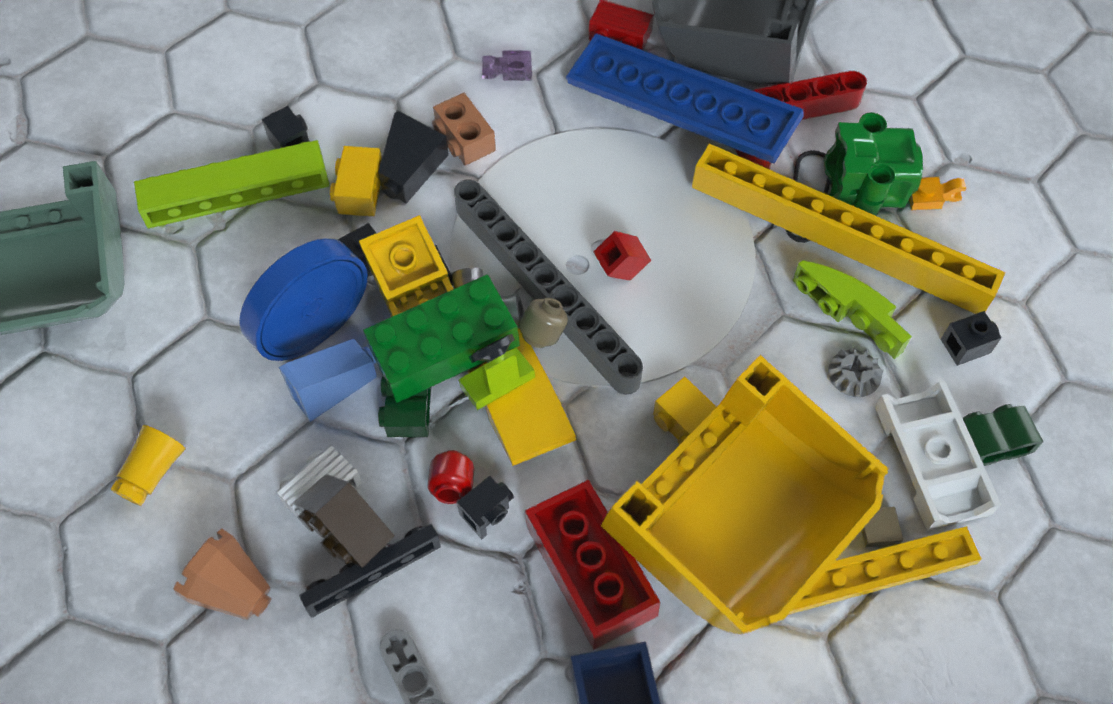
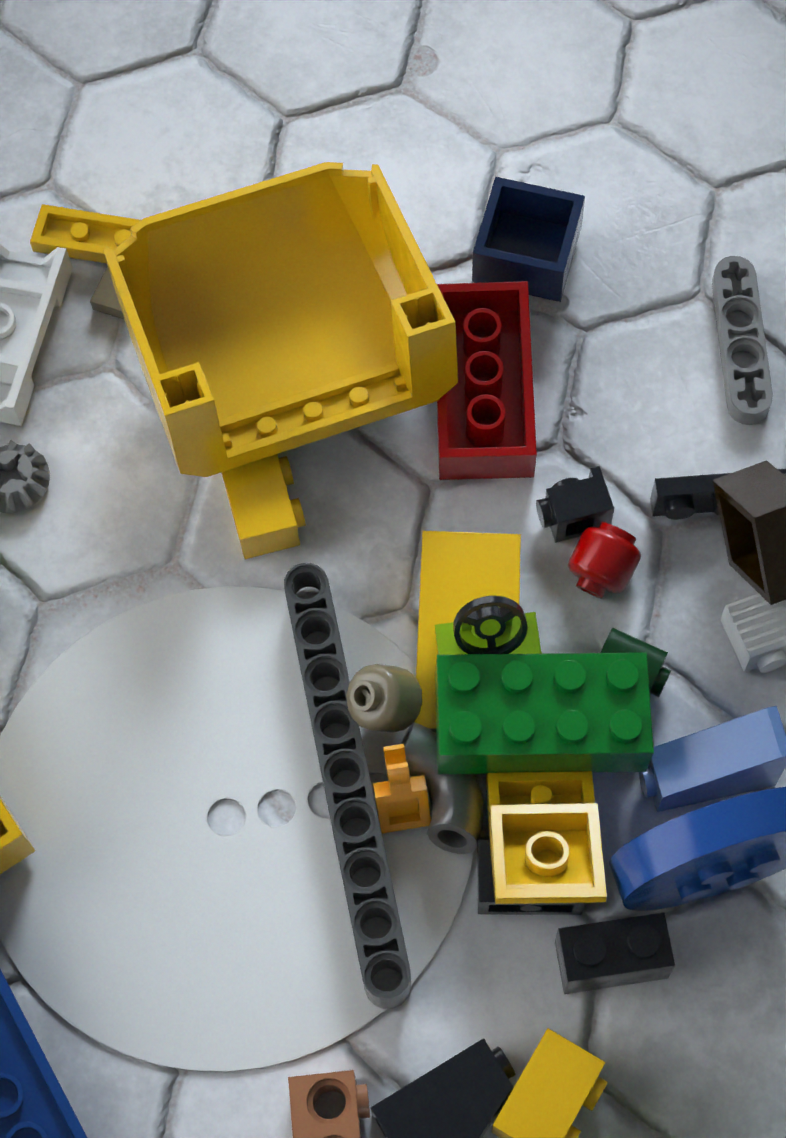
camera: 150 degrees left, 5 degrees up
red brick [593,231,652,281] -> none
none -> light orange plate [373,744,431,834]

